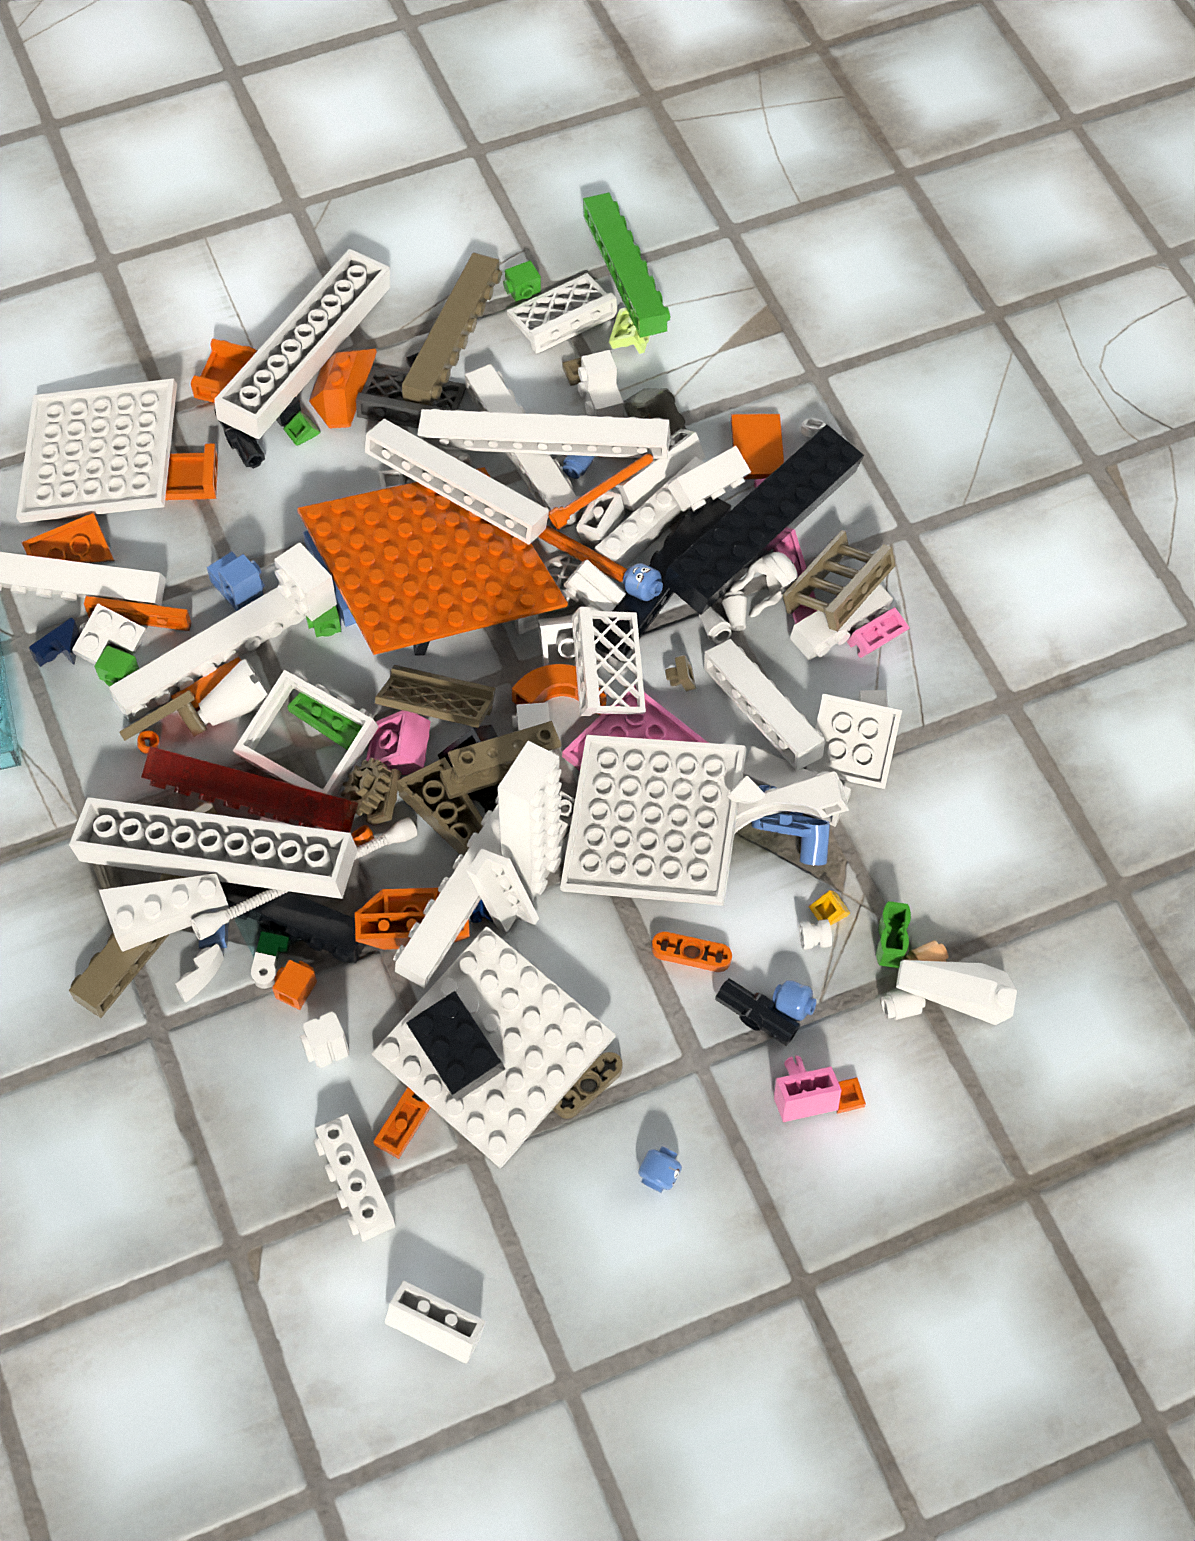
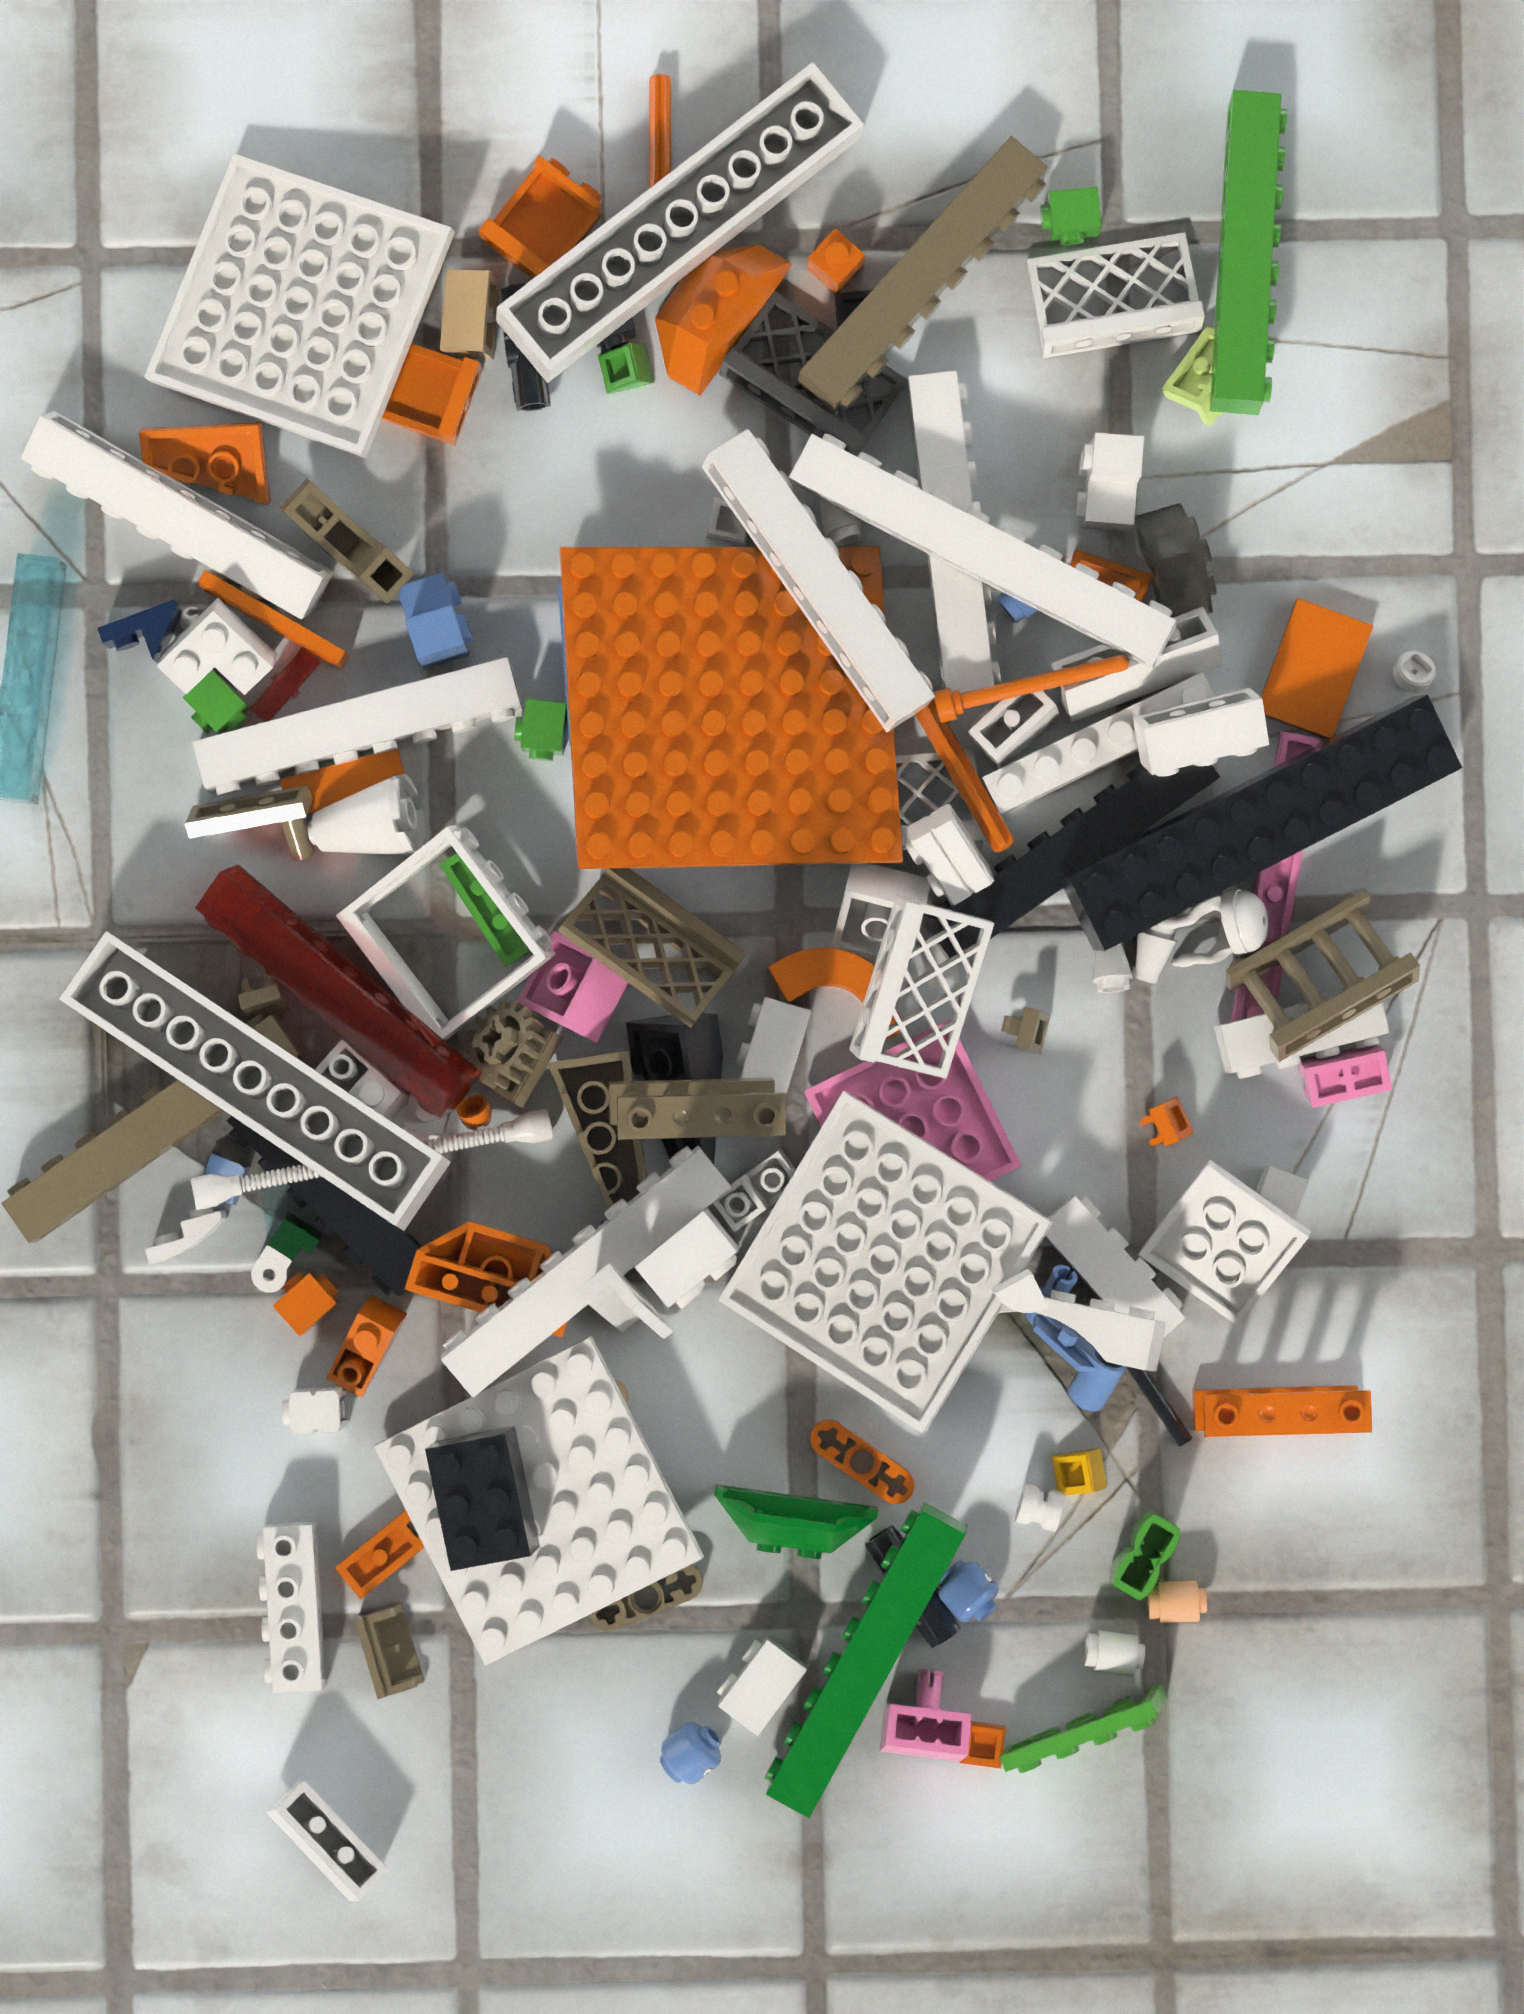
camera: 20 degrees right, 25 degrees up
white wedge [99,874,229,952] -> none
orange hinge [137,731,159,754] -> none
white brick [274,542,337,621] -> none
dark tan tile [562,358,581,386] -> none
medium blue head [623,563,663,601] -> none
white brick [704,639,825,771] -> none
white wedge [896,960,1017,1025] -> none
none -> clear red pin [249,647,321,722]
none -> dark tan arch [279,478,415,604]
none -> orange slope [326,1294,407,1398]
none -> dark tan hinge [355,1602,425,1699]
none -> tan hinge [440,269,500,360]
none -> orange axle [649,74,671,189]
none -> green wedge [714,1484,878,1559]
none -> white brick [717,1635,807,1736]
none -> green brick [764,1502,968,1818]
none -> orange brick [807,228,865,293]
none -> bright green wing [999,1682,1167,1773]
none -> black bar [1127,1367,1193,1447]
none -> orange tile [1140,1096,1194,1147]
none -> orange fence [1192,1385,1372,1437]

